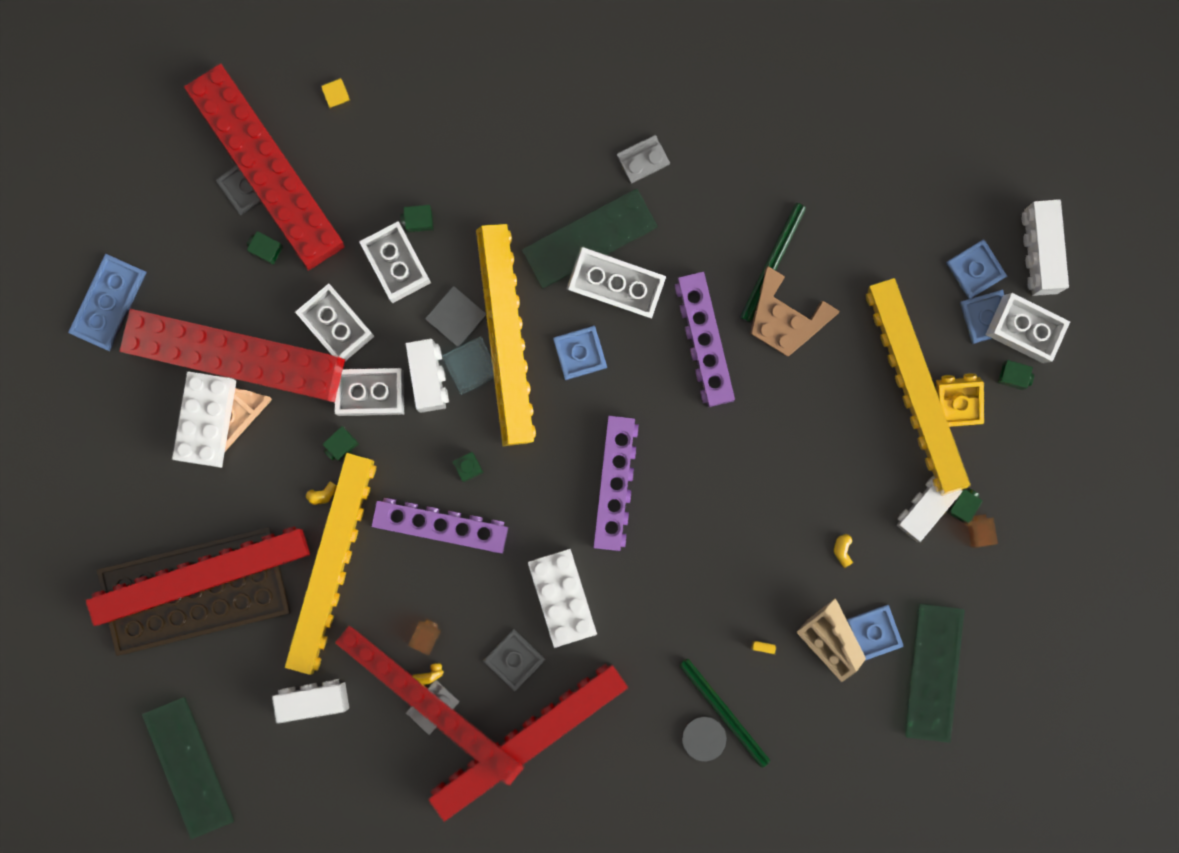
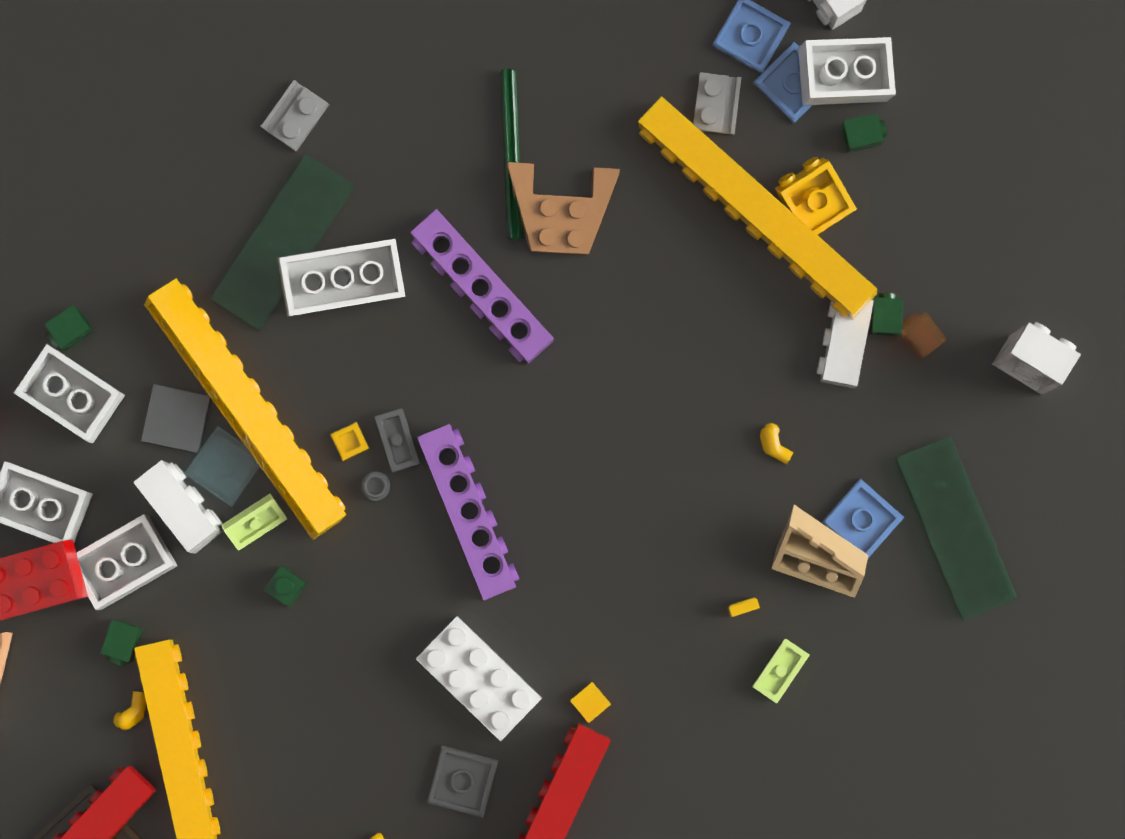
camera: 30 degrees left, 0 degrees up
medium lavender brick [372,498,508,553] -> none
clear orange brick [408,619,441,655] -> none
medium blue tile [553,326,607,380] -> none
dark green axle [679,659,770,768] -> none
dark grey tile [682,716,727,762] -> none
none -> yellowish green plate [221,493,287,551]
none -> yellow tile [330,422,370,461]
none -> dark grey plate [361,472,391,501]
none -> dark grey plate [375,408,420,473]
none -> yellow tile [570,682,611,723]
none -> light grey plate [693,72,742,136]
none -> yellowish green plate [752,638,809,703]
none -> white brick [992,322,1081,395]

